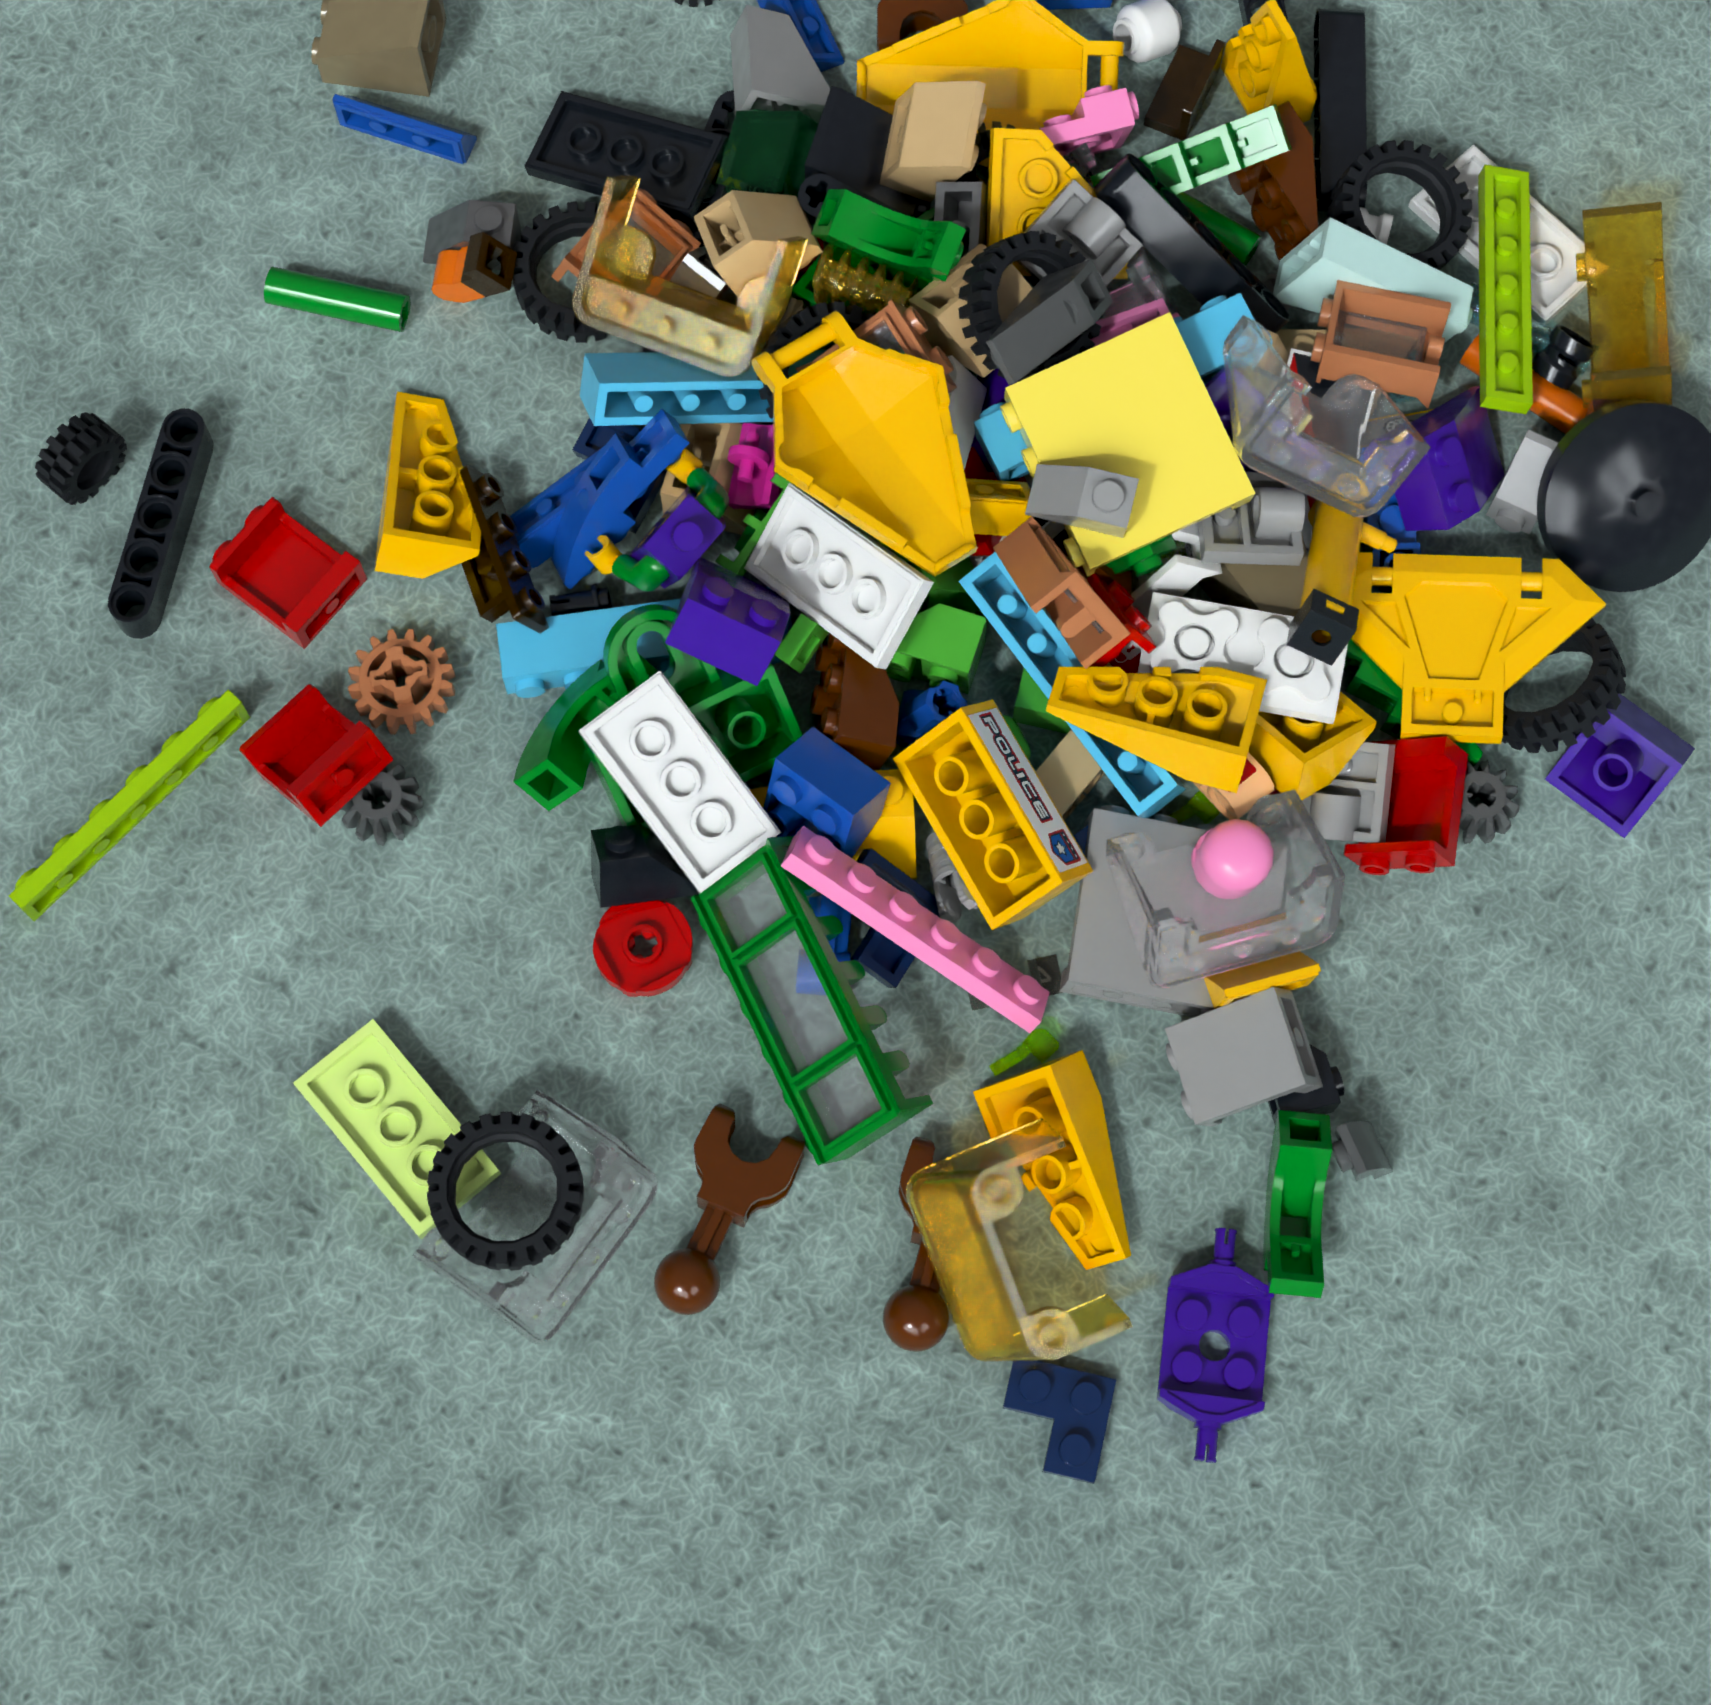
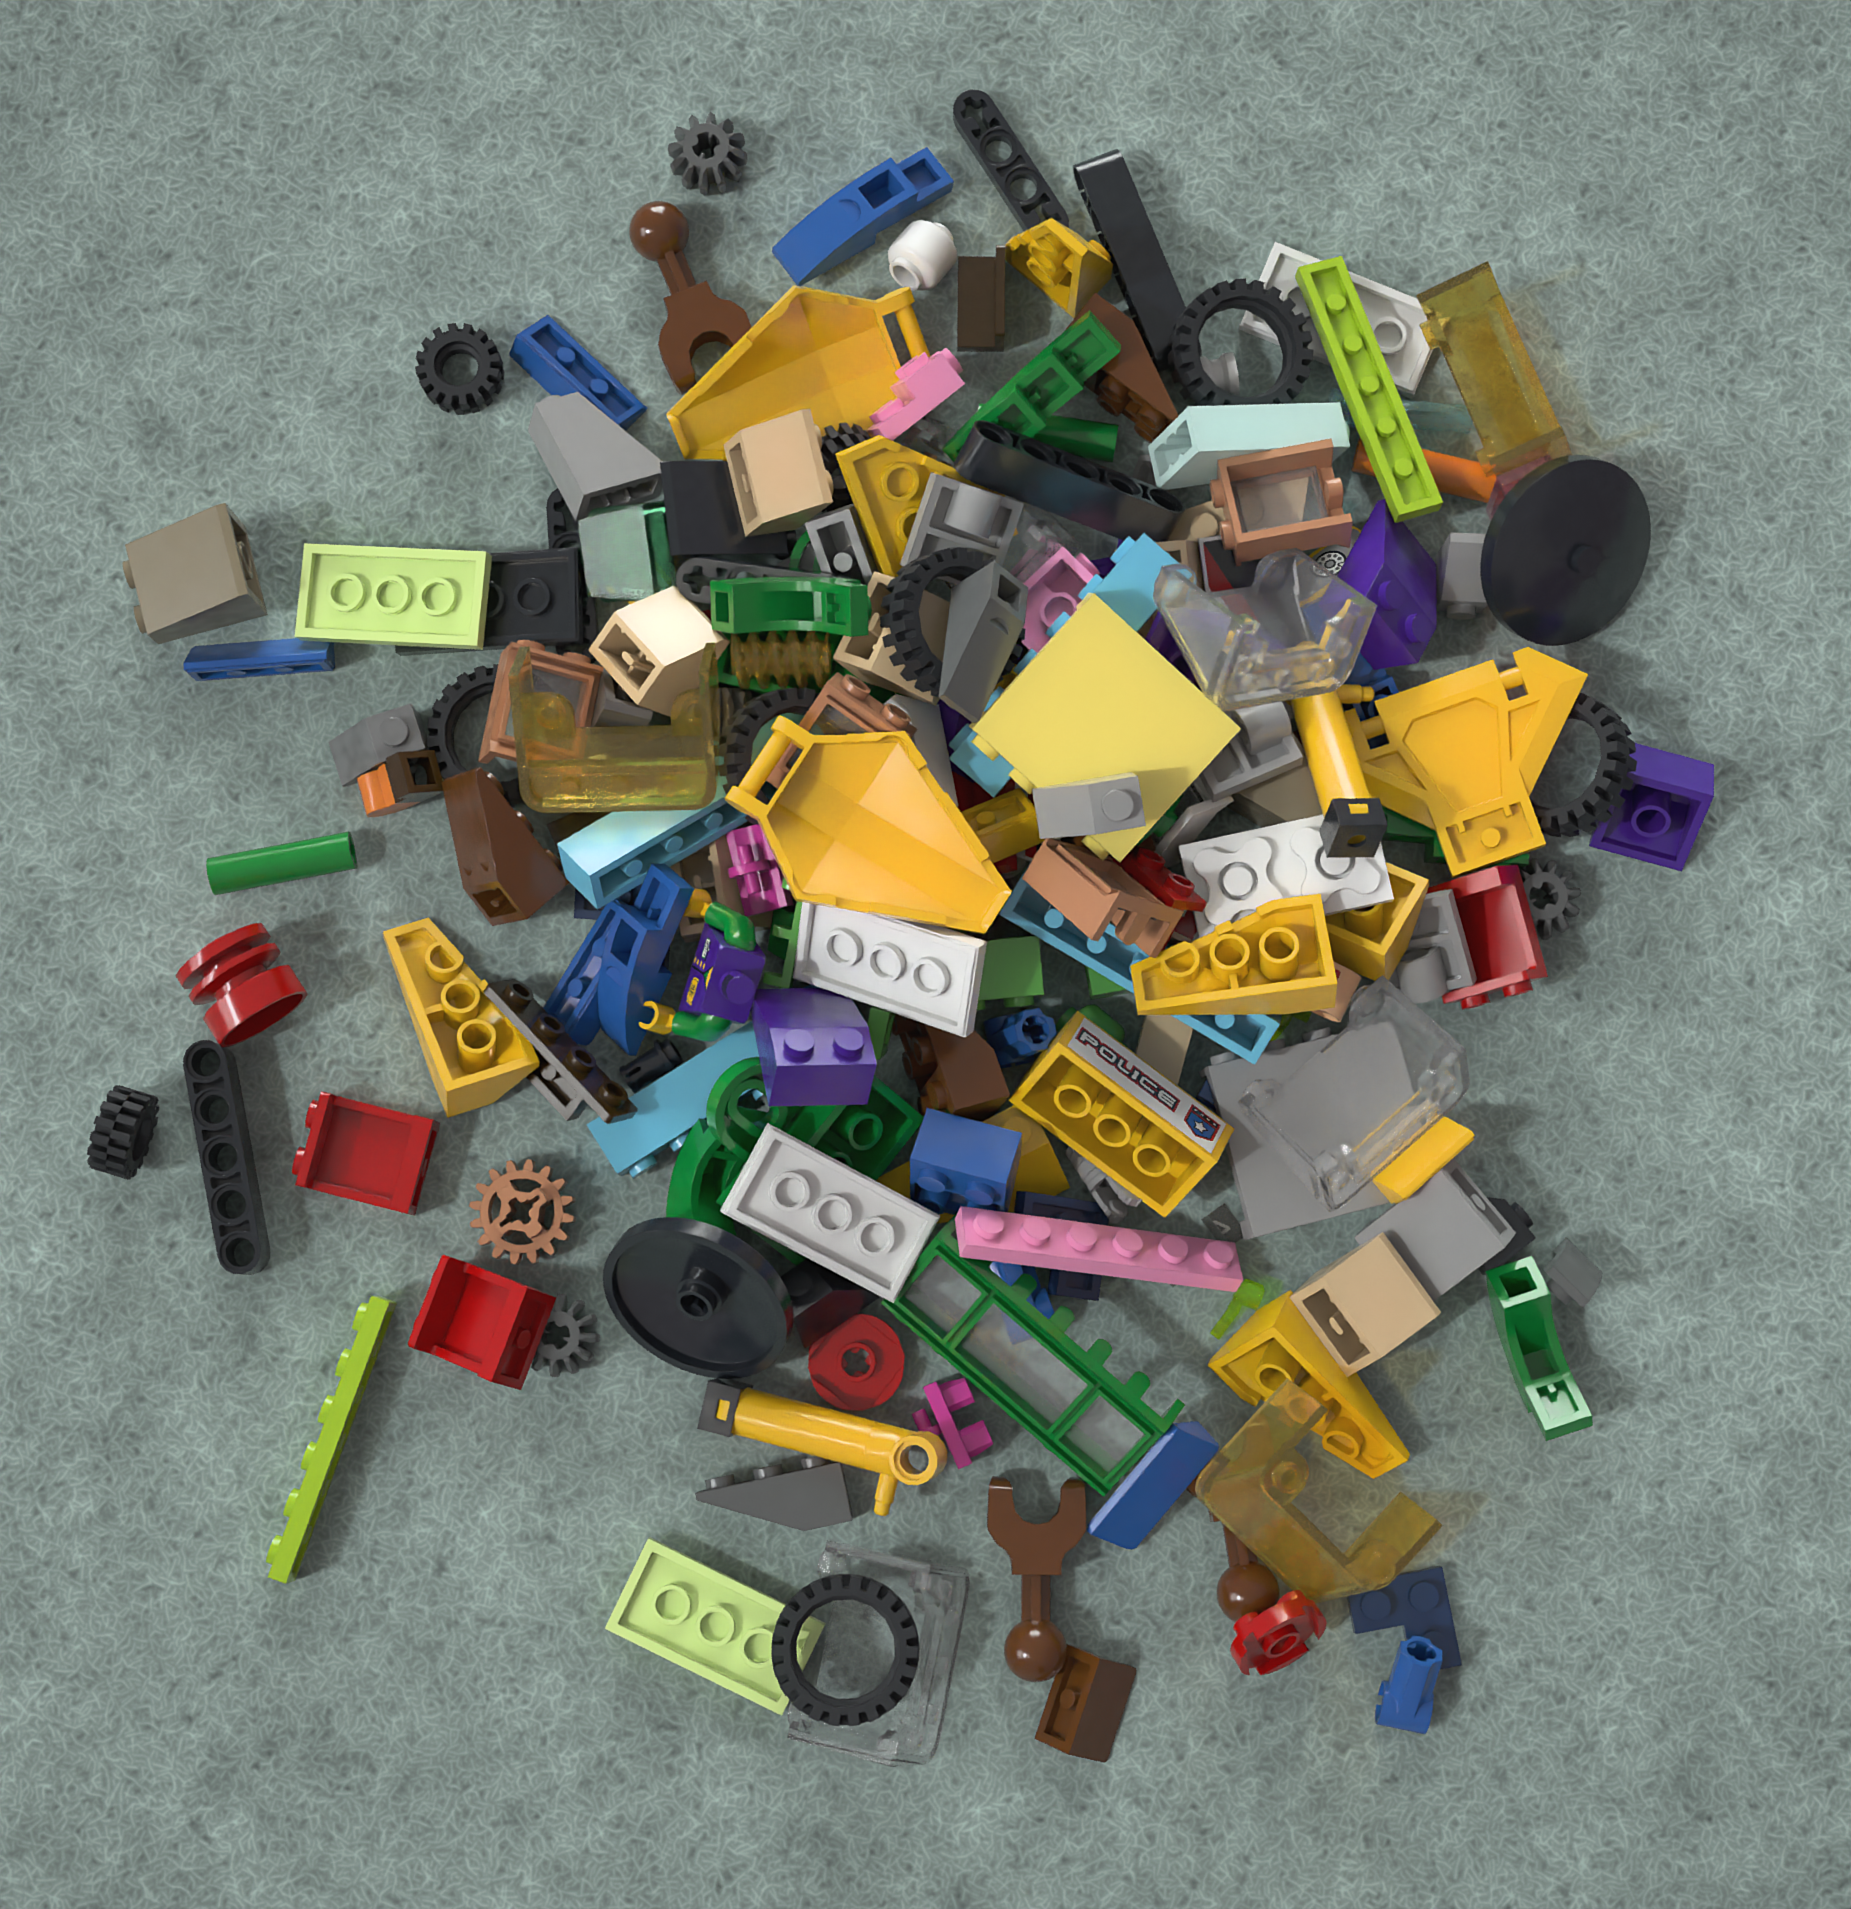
camera: 20 degrees left, 10 degrees up
dark purple plate [1157,1228,1274,1463] -> none
bright pink helmet [1191,819,1274,900] -> none
black wheel [1532,324,1597,390] -> none
none -> red wheel [176,923,308,1048]
none -> yellowish green plate [295,543,492,650]
none -> reddish brown slope [441,767,569,926]
none -> black dish [603,1217,794,1379]
none -> dark grey slope [695,1456,853,1531]
none -> yellow piece [697,1378,948,1516]
none -> dark pink hips [911,1378,993,1469]
none -> reddish brown panel [1034,1644,1137,1763]
none -> blue slope [1086,1421,1219,1550]
none -> red plate [1230,1590,1327,1675]
none -> tan slope [1289,1232,1441,1377]
none -> blue piece [1375,1636,1443,1734]

